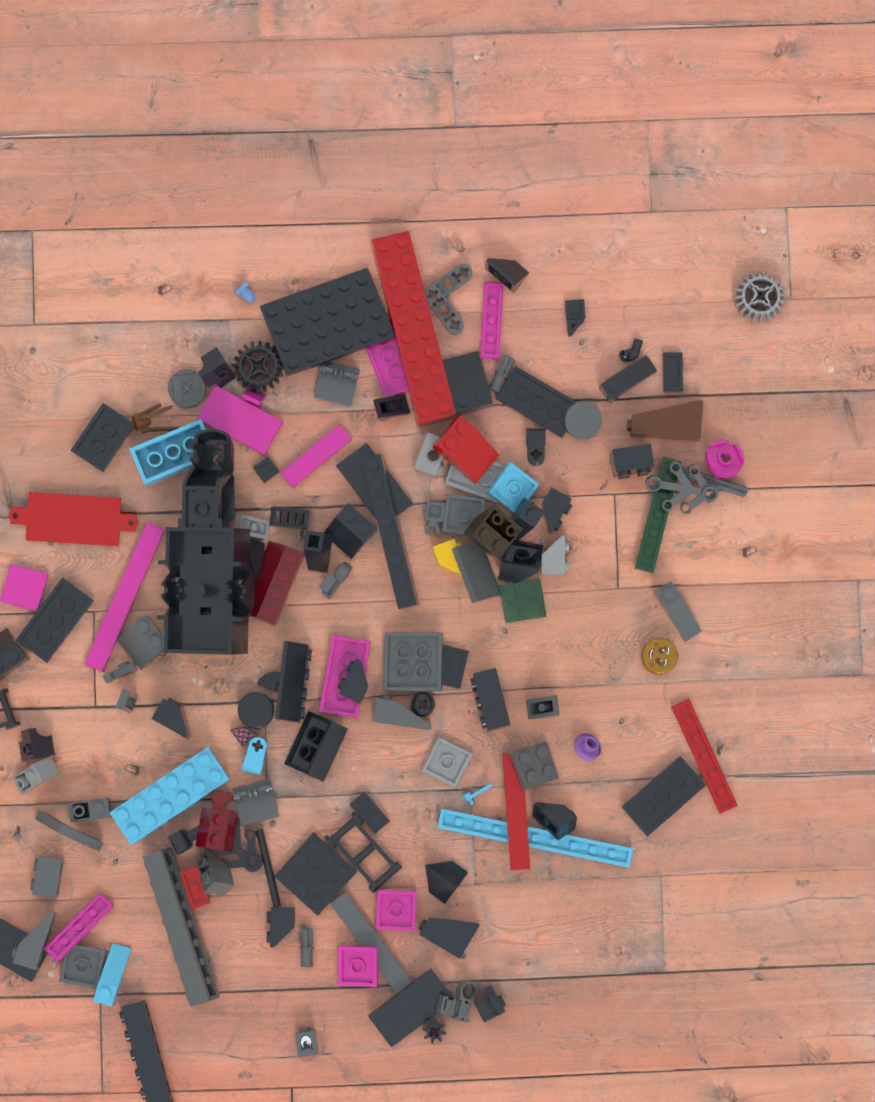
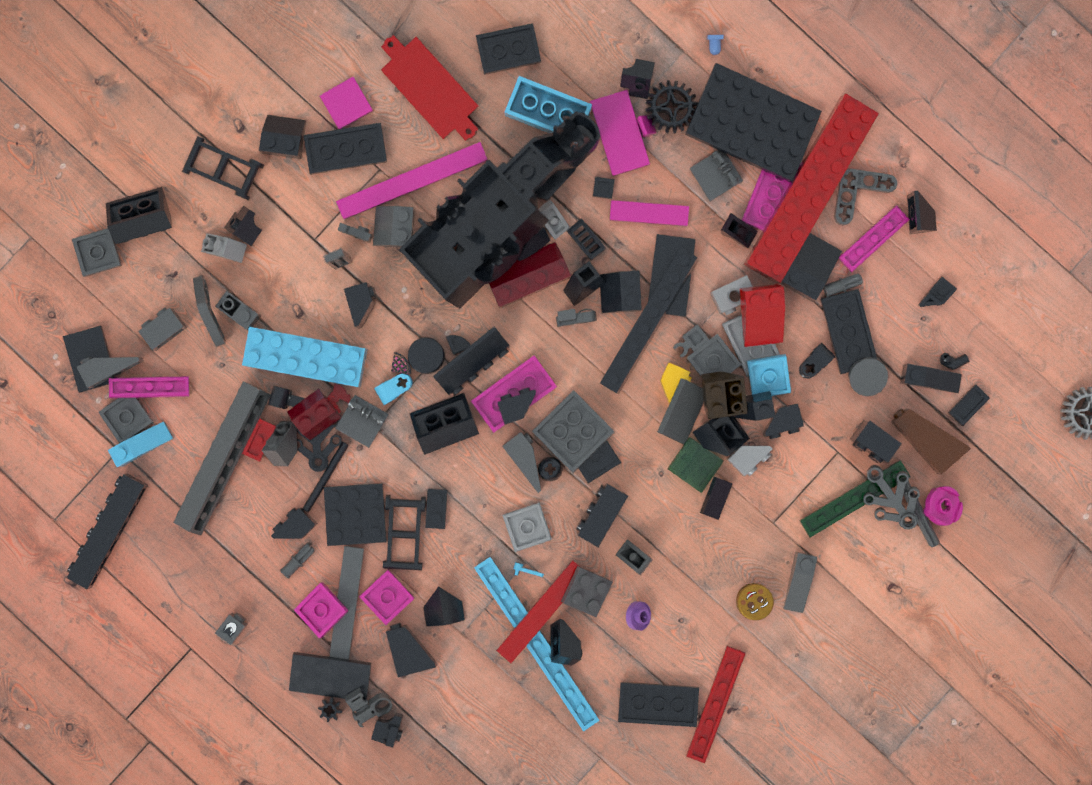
camera: 45 degrees right, 5 degrees up
reddish brown plant [132,403,180,434] -> none
dark grey tile [168,369,207,408] -> none
none -> black tile [700,477,733,520]

